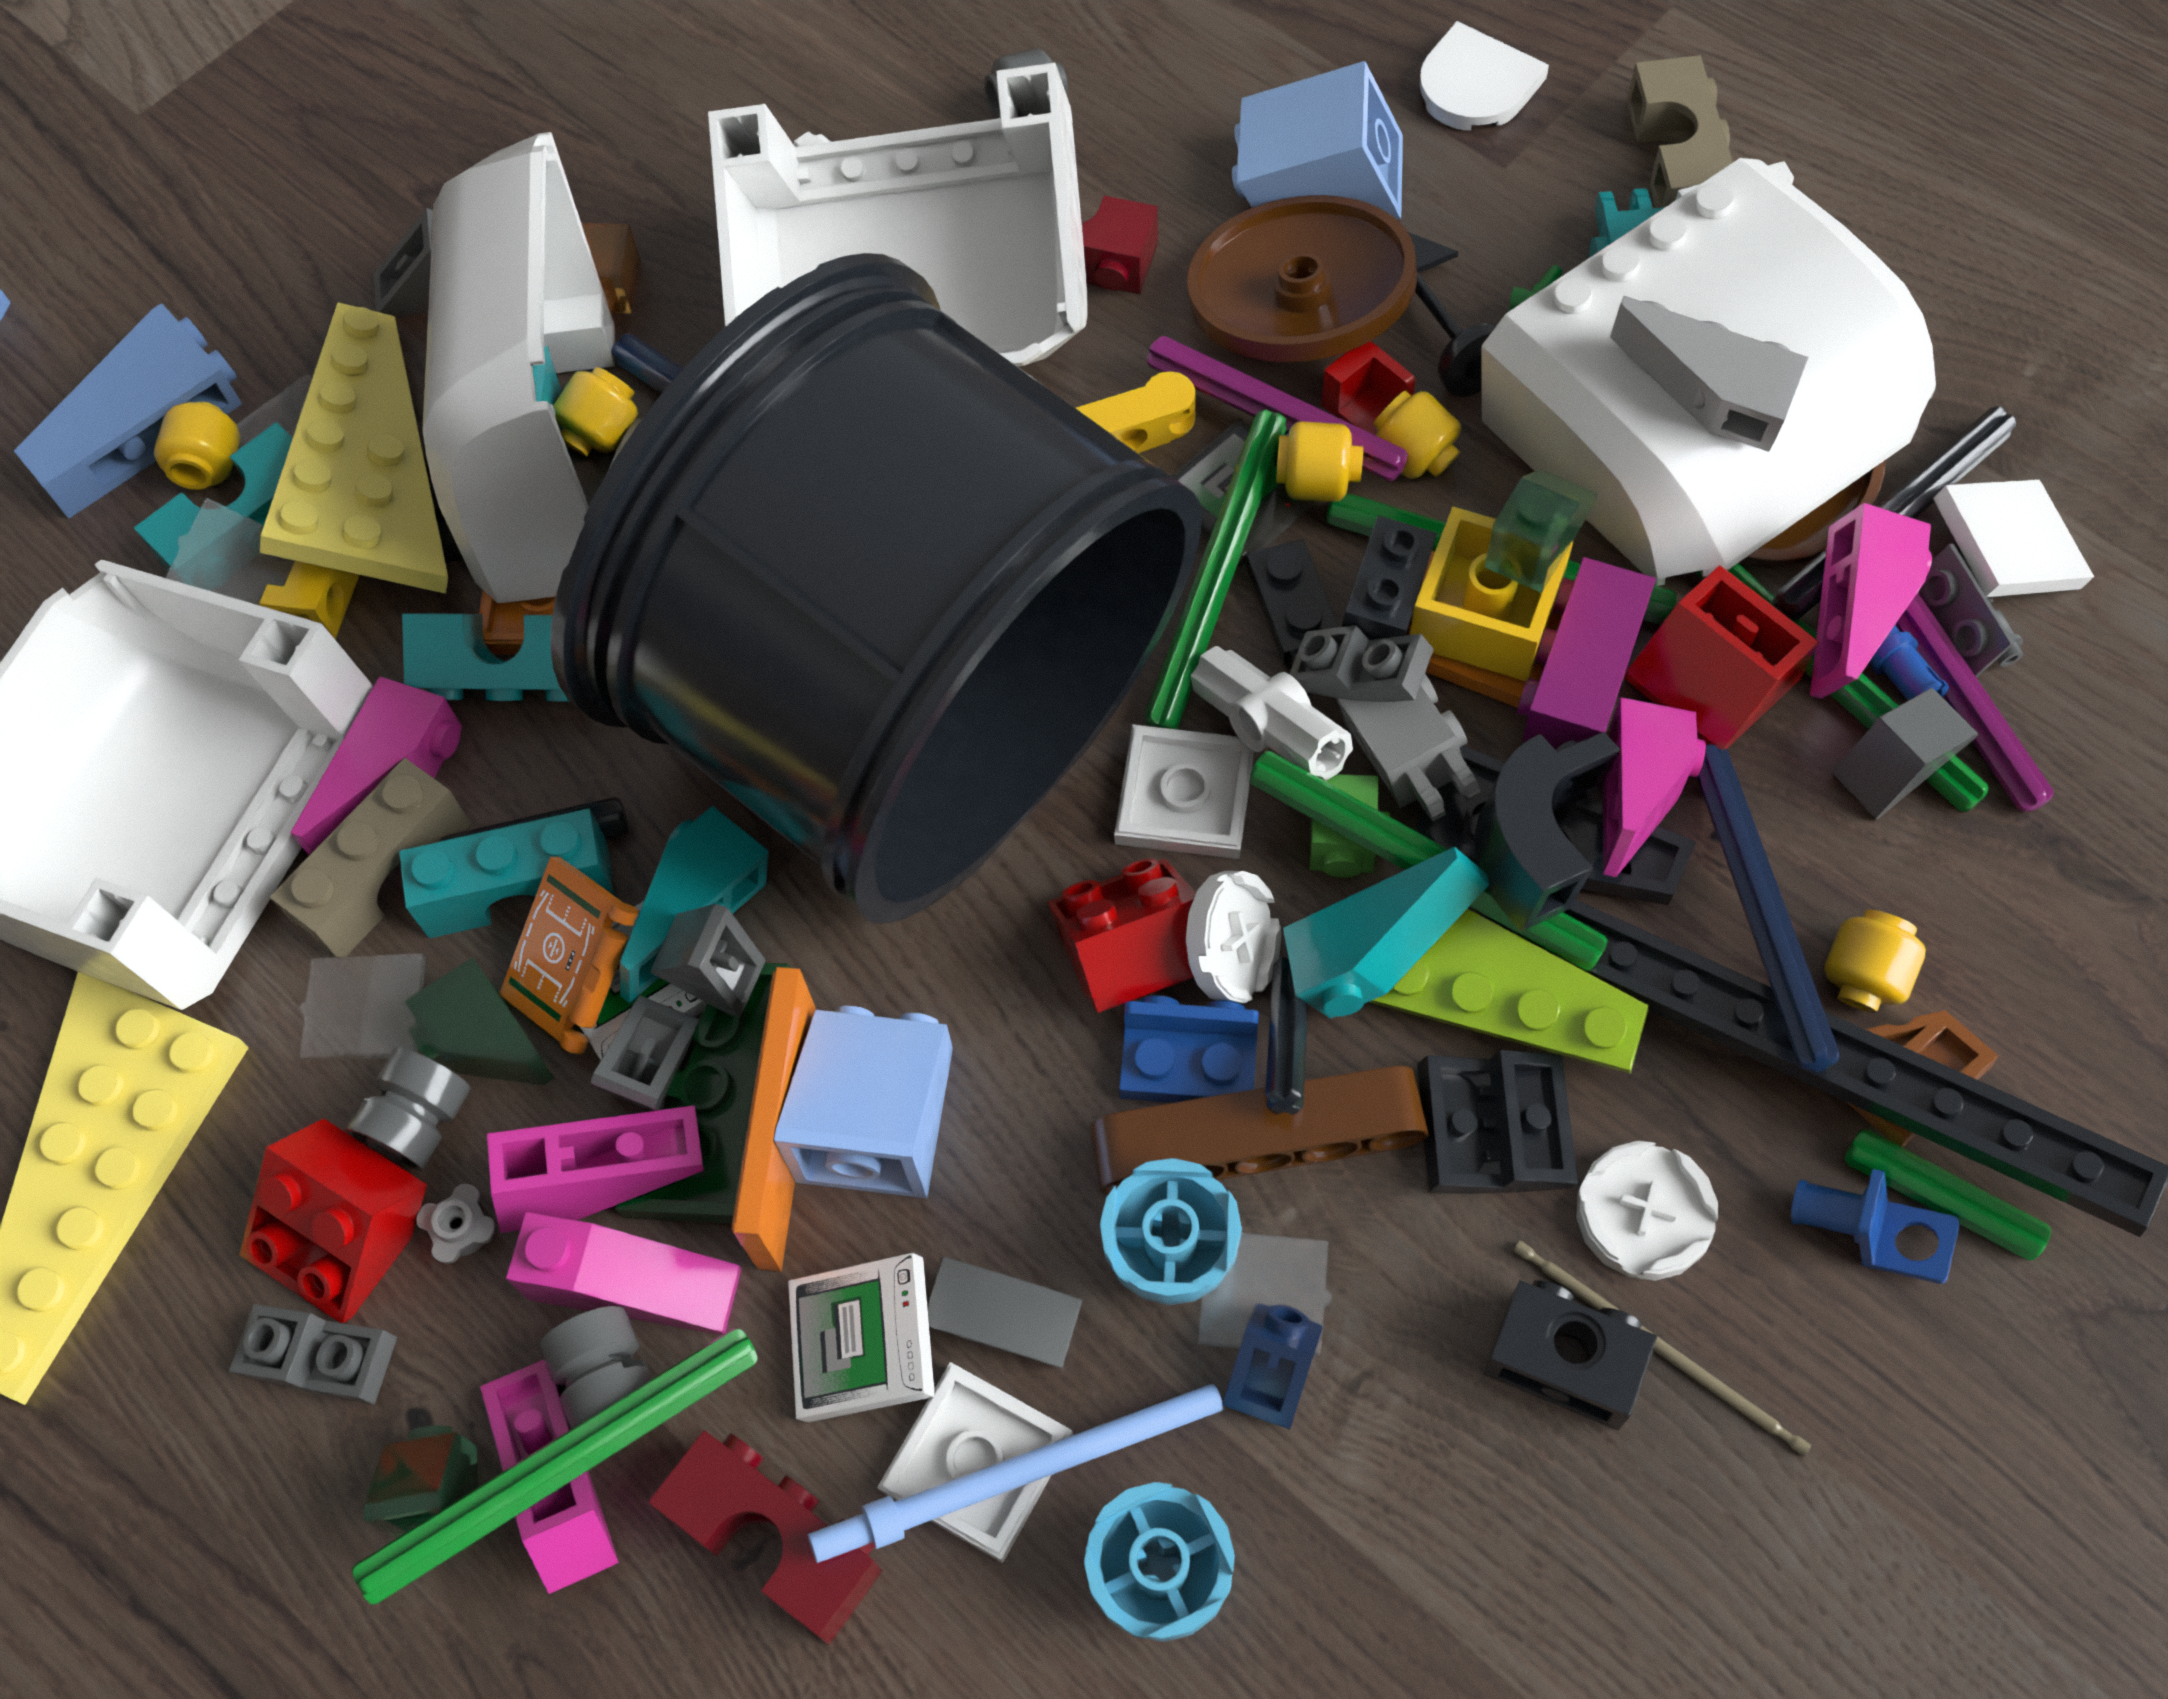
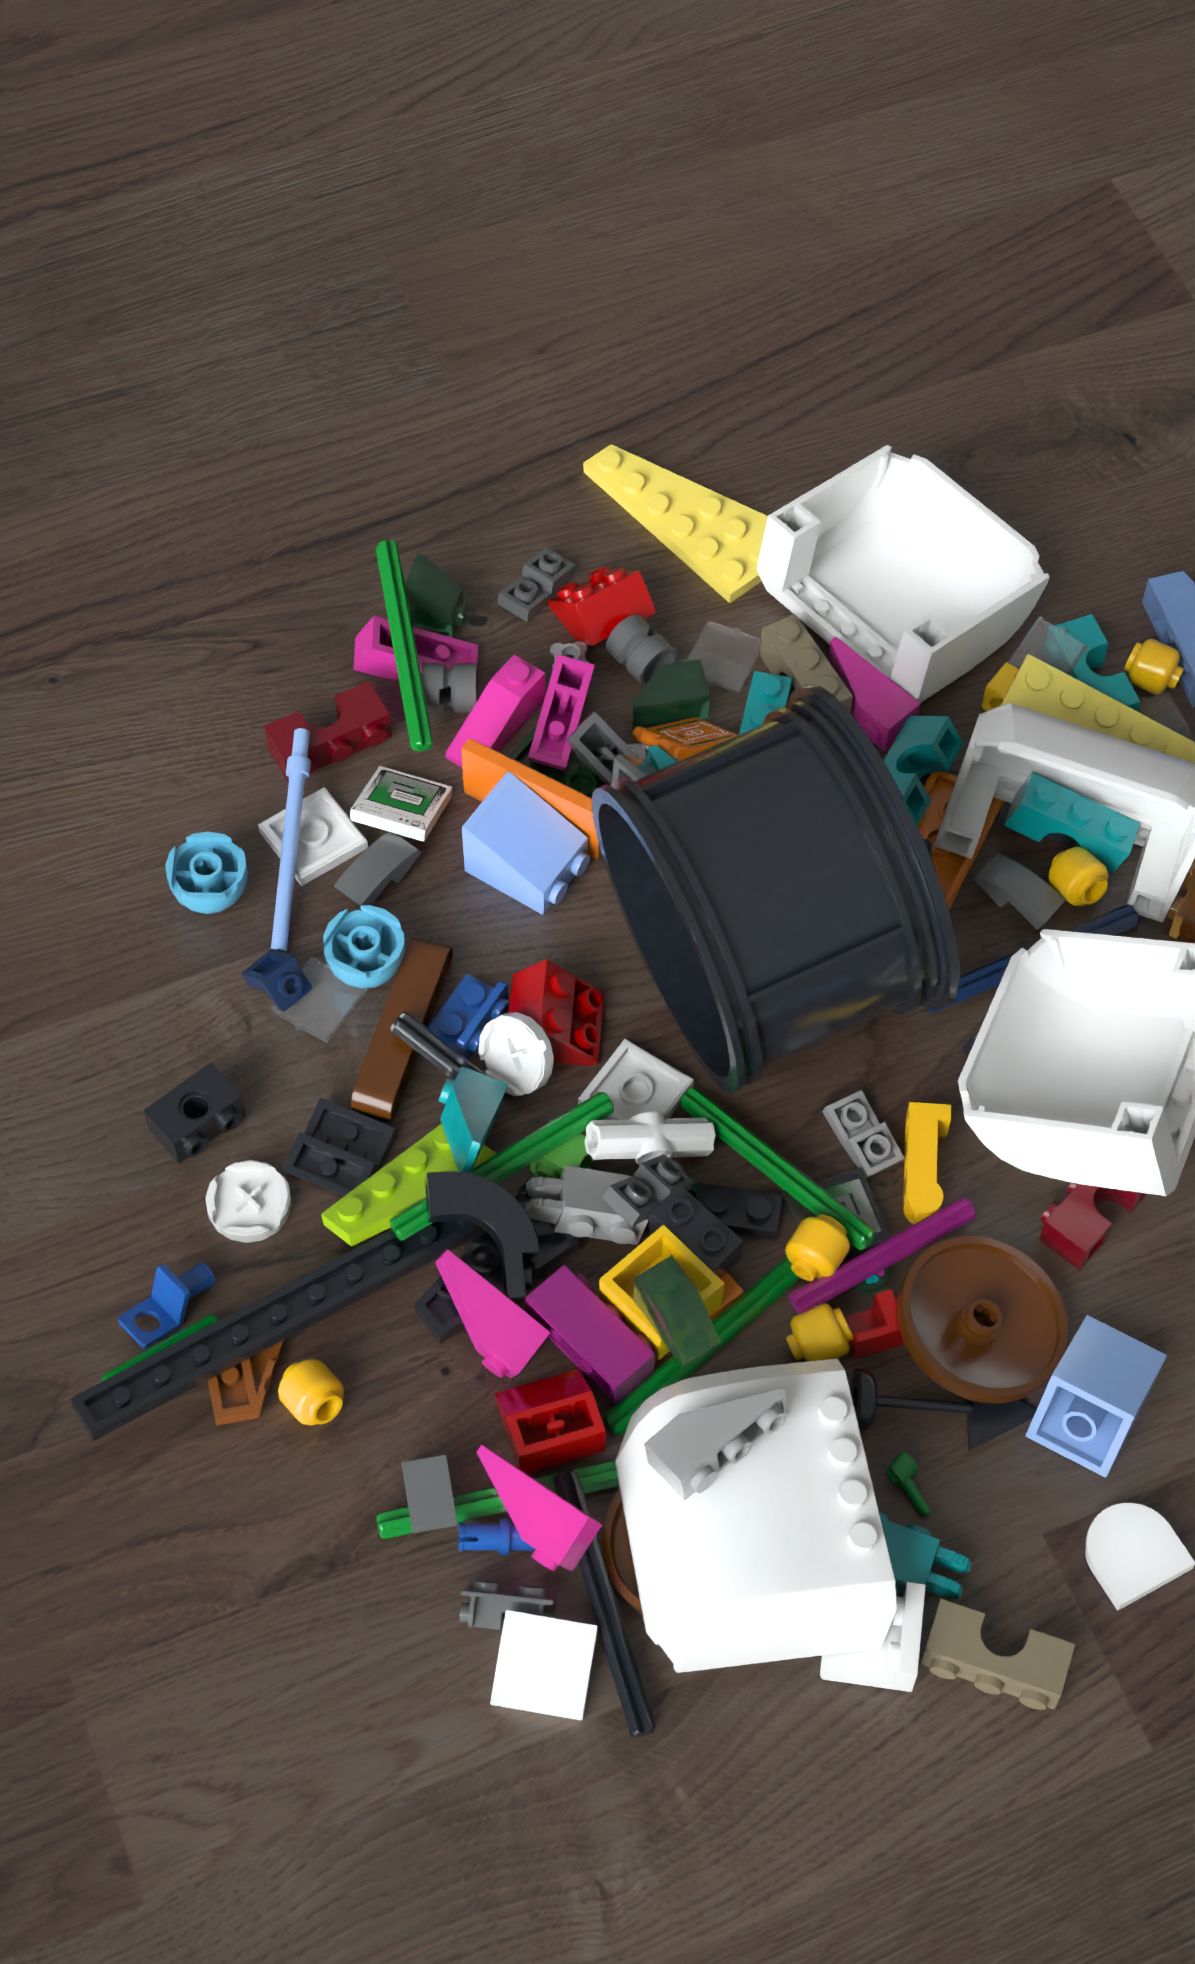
camera: 110 degrees right, 5 degrees down
dark tan piece [1513,1240,1812,1457] -> none
dark blue axle [1697,744,1840,1073] -> none
magenta axle [1895,592,2054,812] -> none

